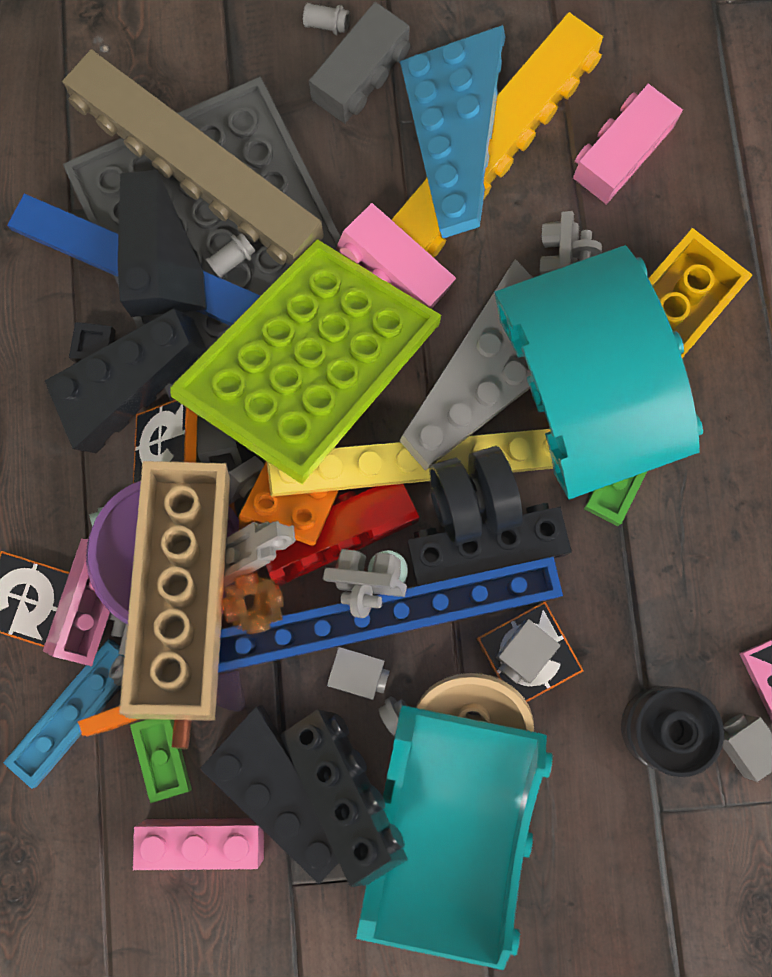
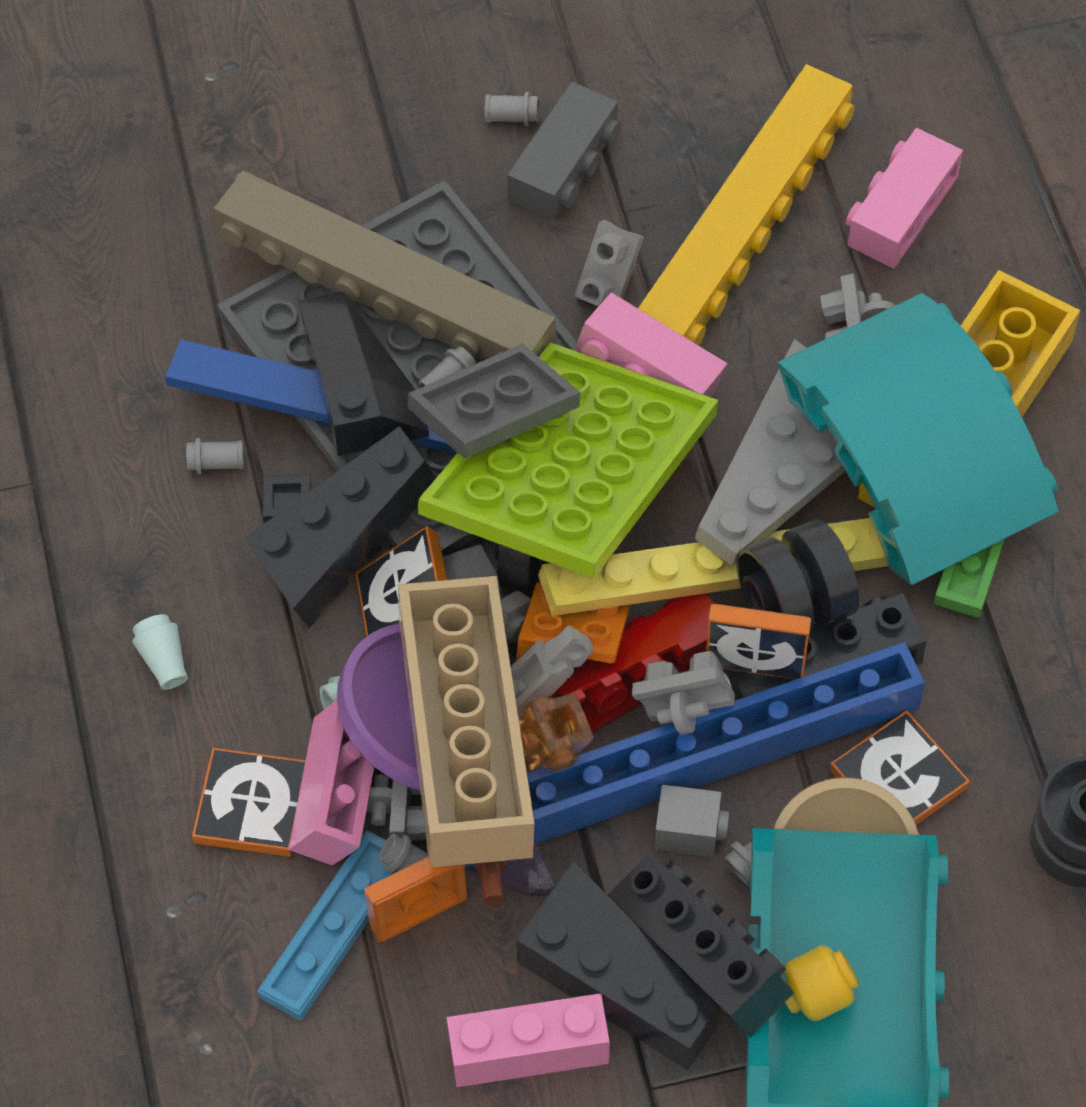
camera: 10 degrees left, 20 degrees down
bright green plate [130,719,192,803] -> none
dark azure wing [400,25,505,238] -> none
light grey brick [495,619,561,684] -> none
none -> light grey pin [186,438,244,475]
none -> dark grey plate [408,344,580,459]
none -> light grey hips [574,220,644,307]
none -> tile [706,604,811,679]
none -> yellow head [784,945,860,1022]

